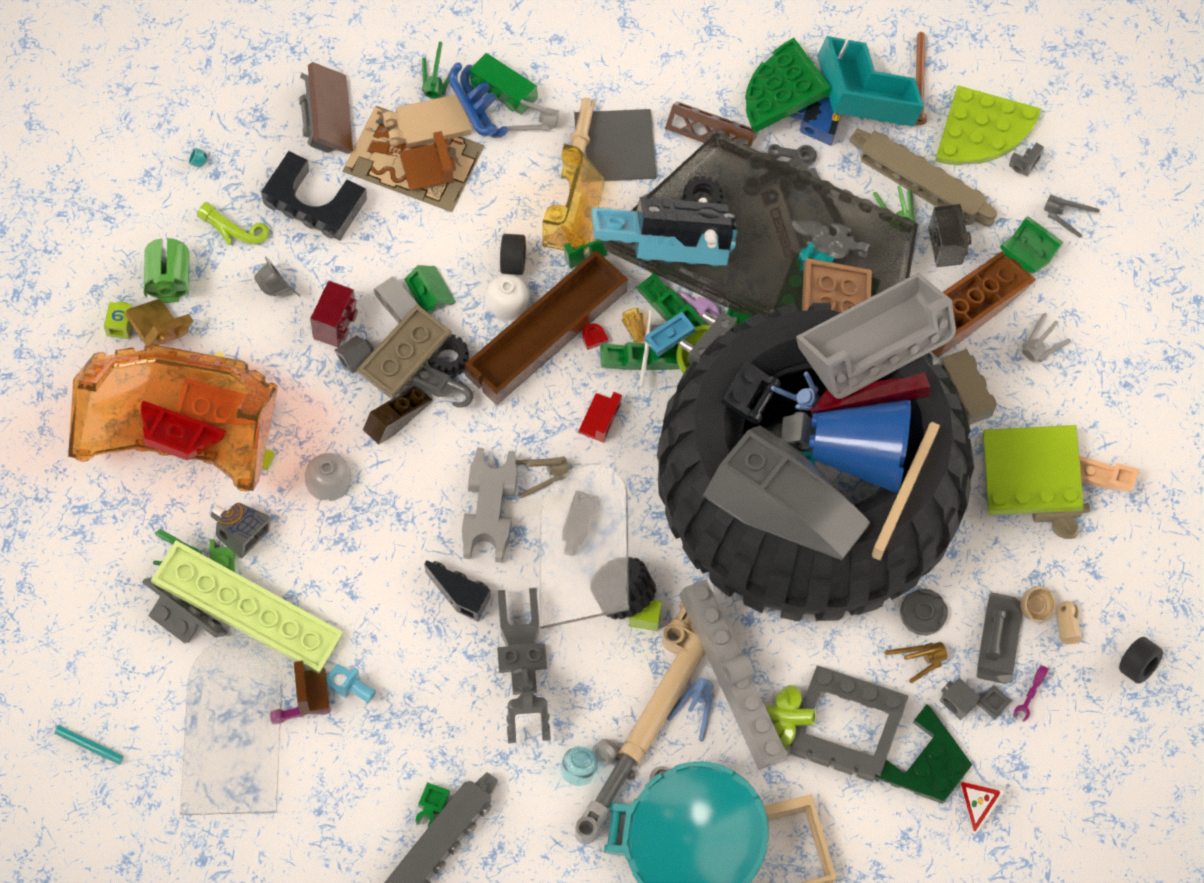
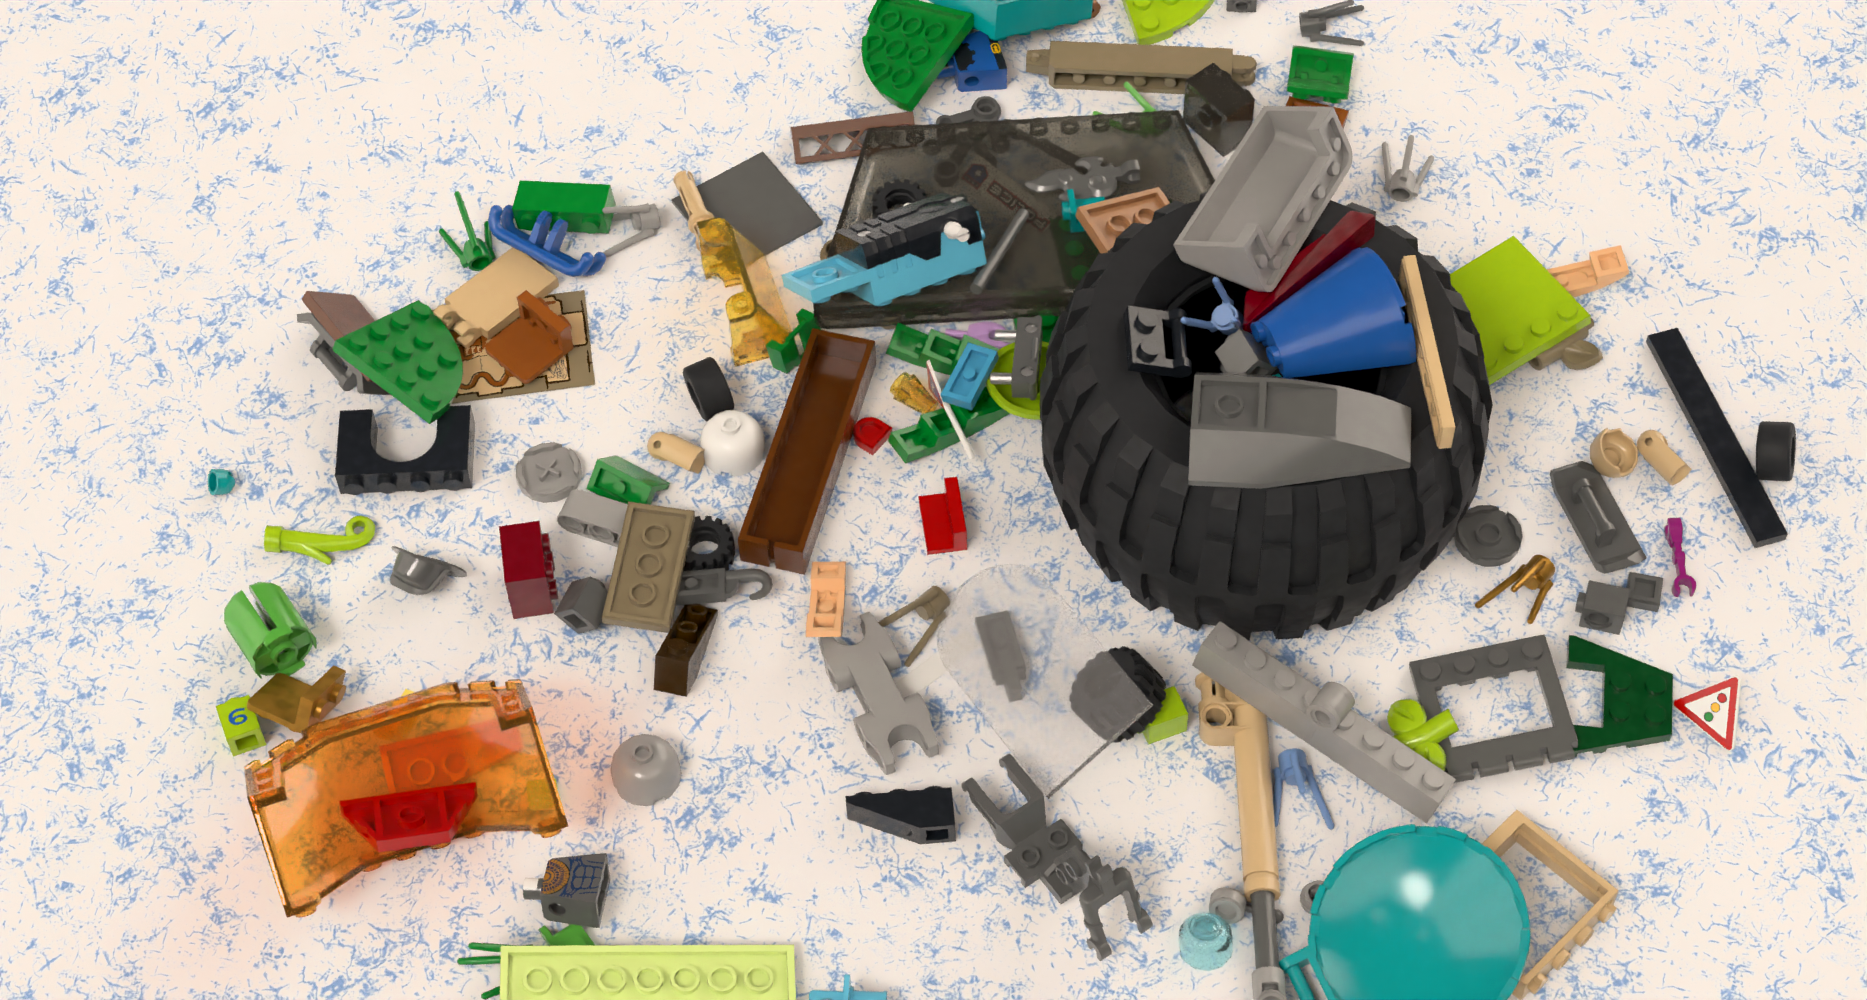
camera: 25 degrees left, 10 degrees down
none -> green plate [332,300,463,424]
none -> light grey tile [516,442,582,503]
none -> tan piece [647,432,705,474]
none -> light nougat slope [806,562,846,637]
none -> dark grey bar [970,209,1029,295]
none -> black tile [1646,328,1788,548]

